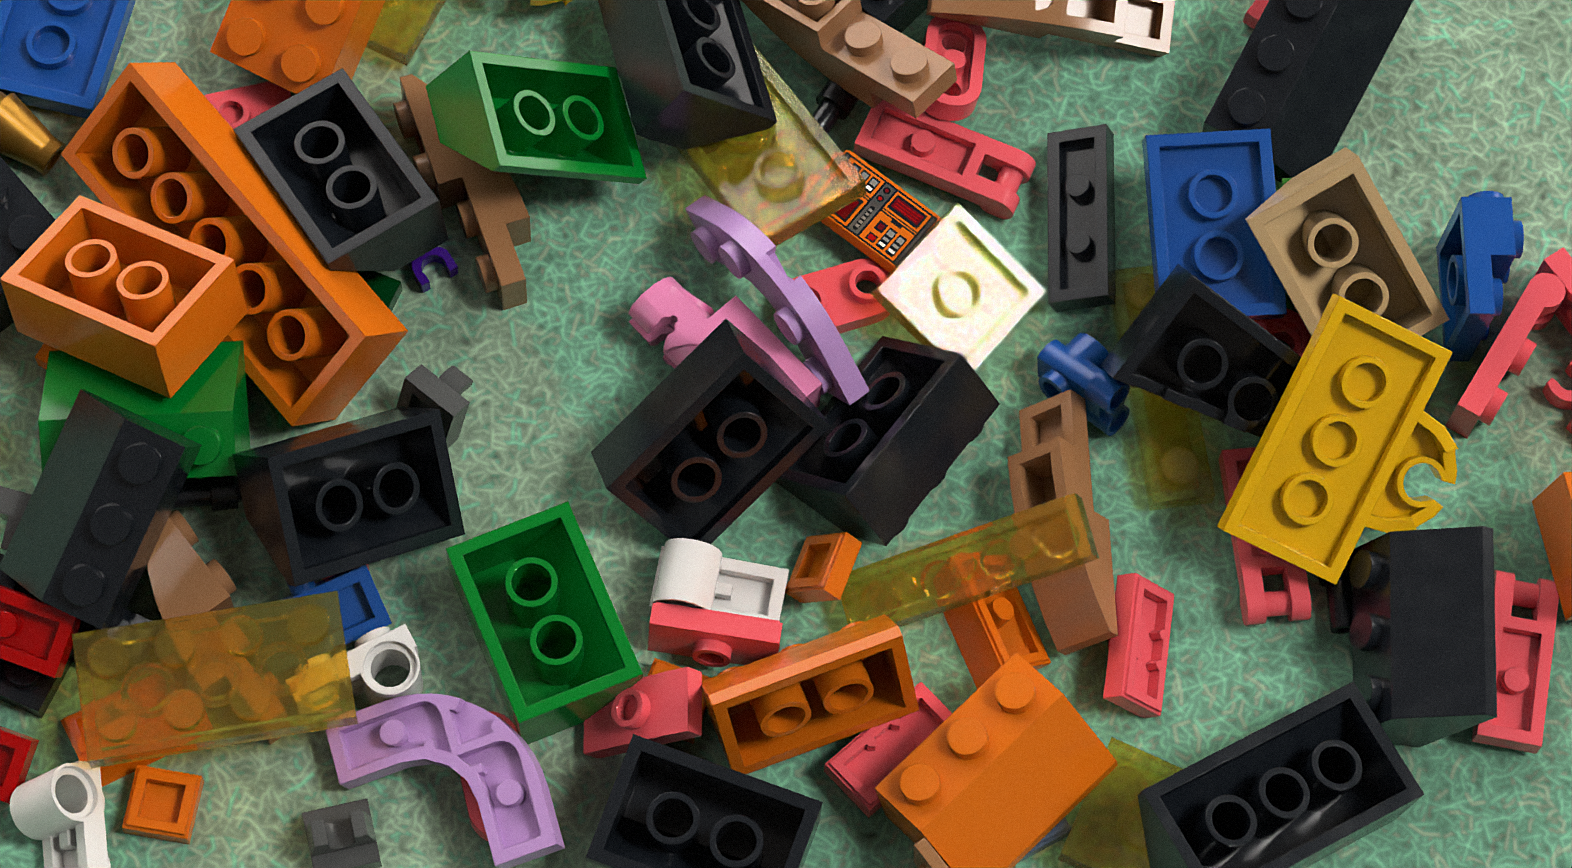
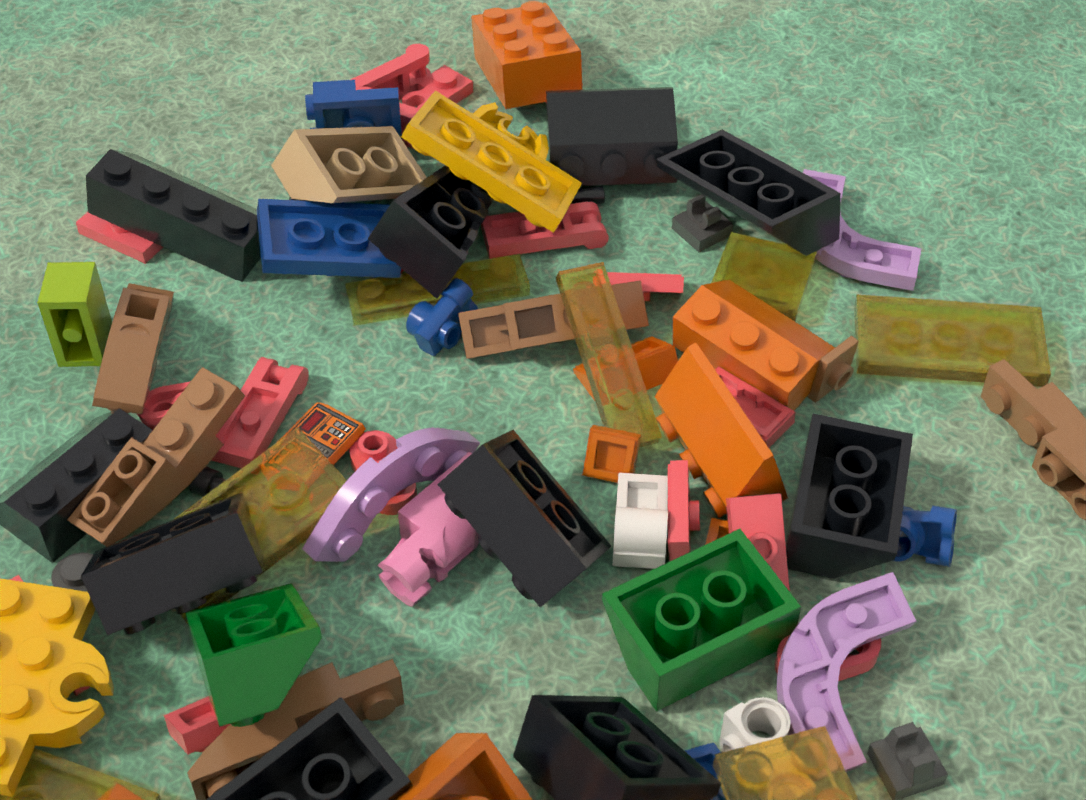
camera: 90 degrees left, 20 degrees down
dark grey tile [396,364,473,448] -> none
black slope [775,336,1000,546] -> none
clear yellow plate [870,203,1046,370] -> none
black plate [1047,124,1116,312] -> none

